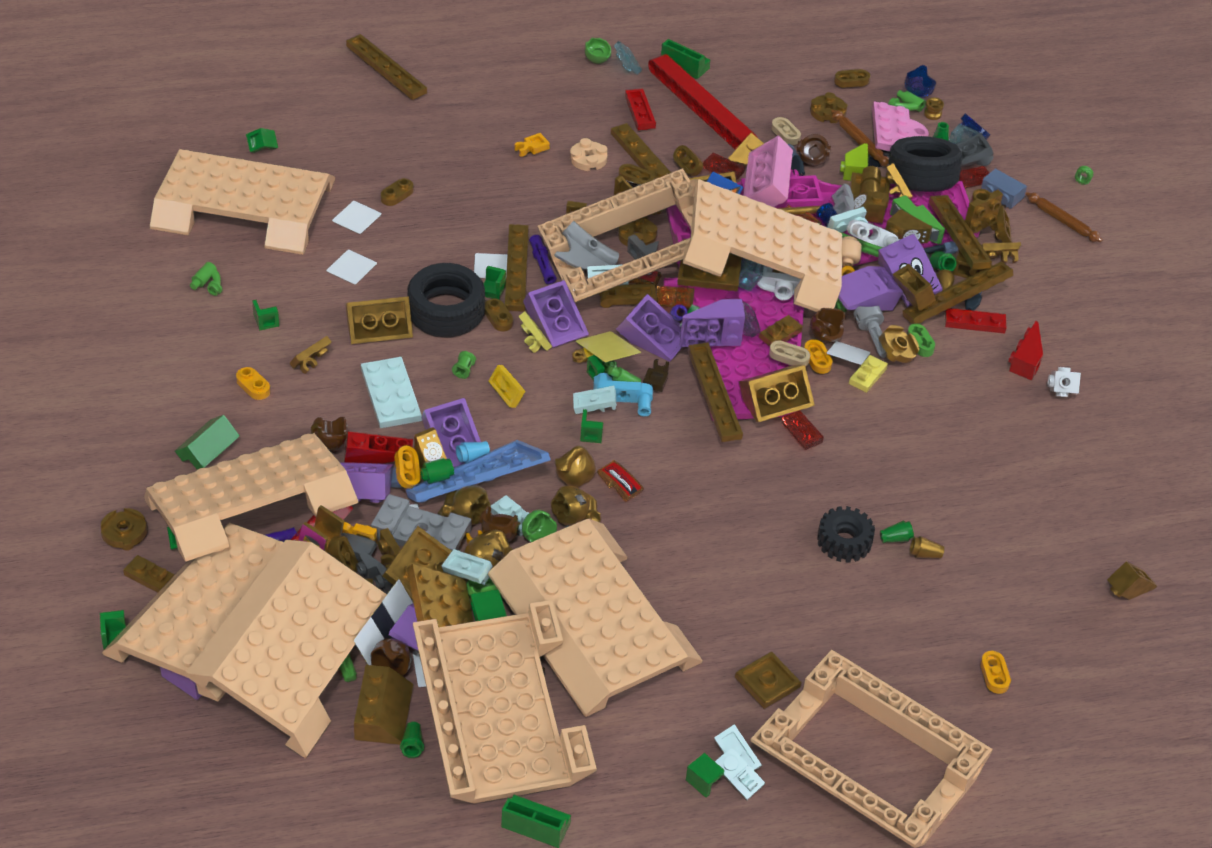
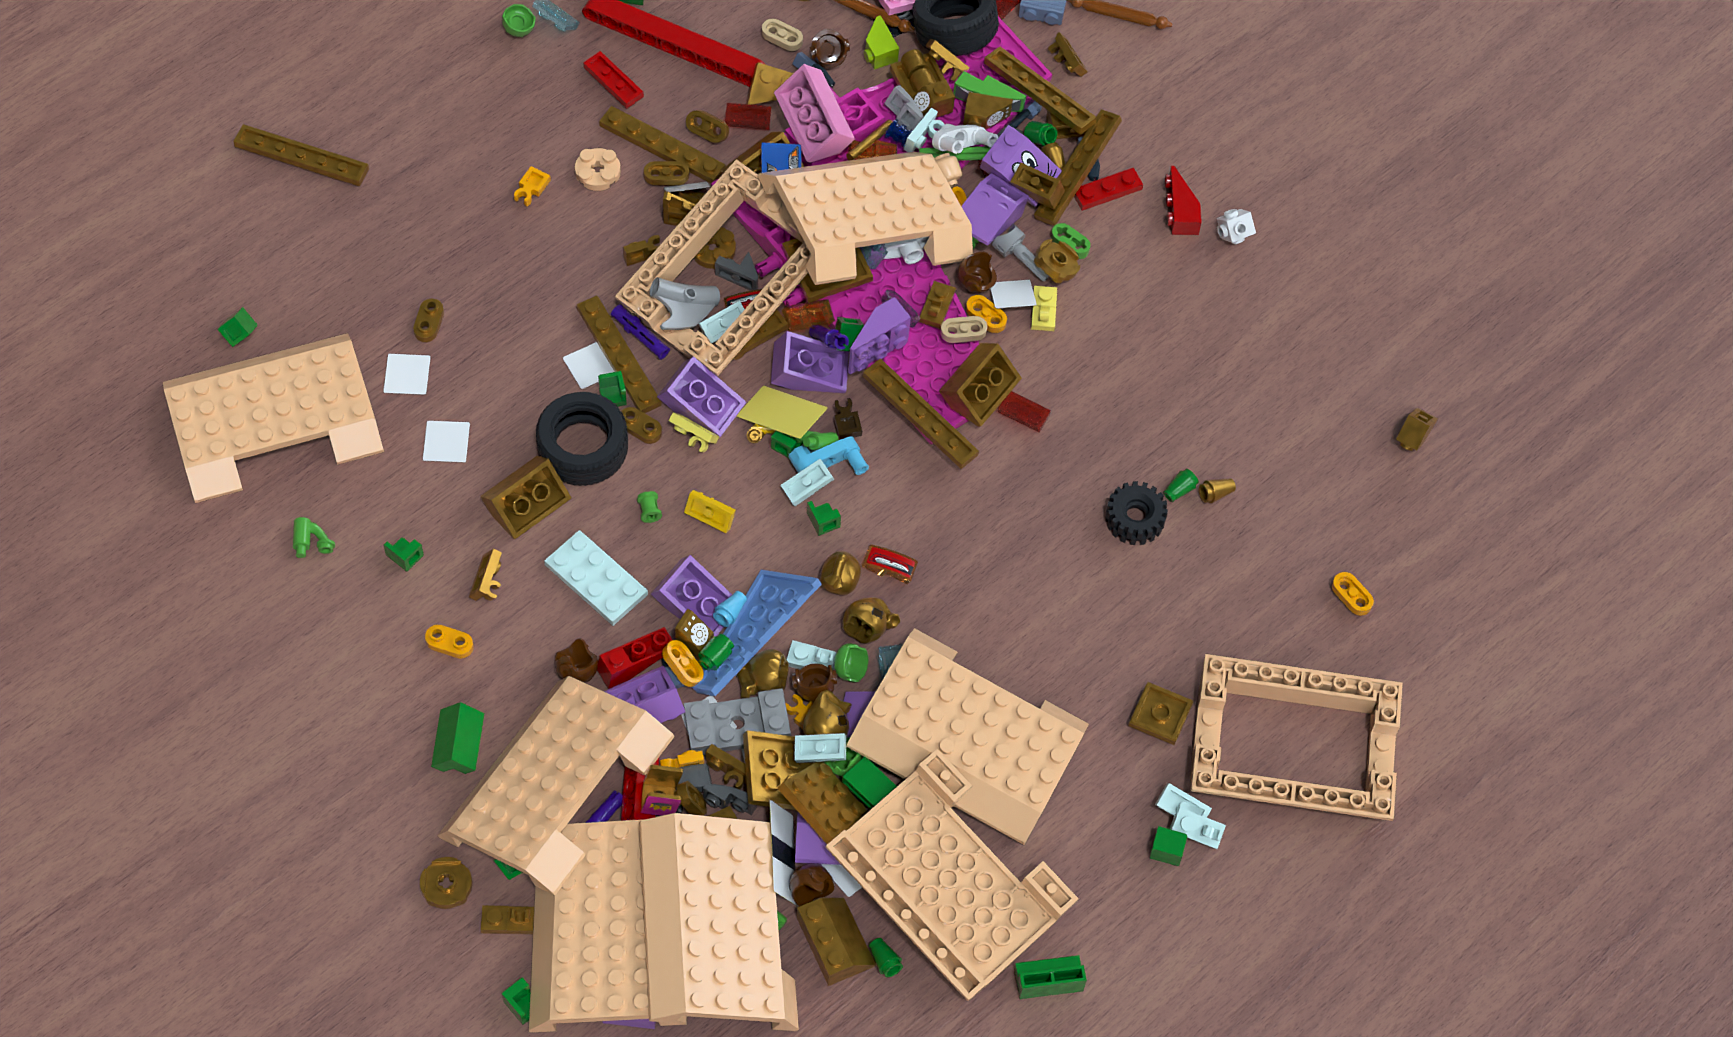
camera: 30 degrees left, 15 degrees up
pearl gold plate [965,189,1003,234] -> none
pearl gold plate [981,242,1021,263] -> none

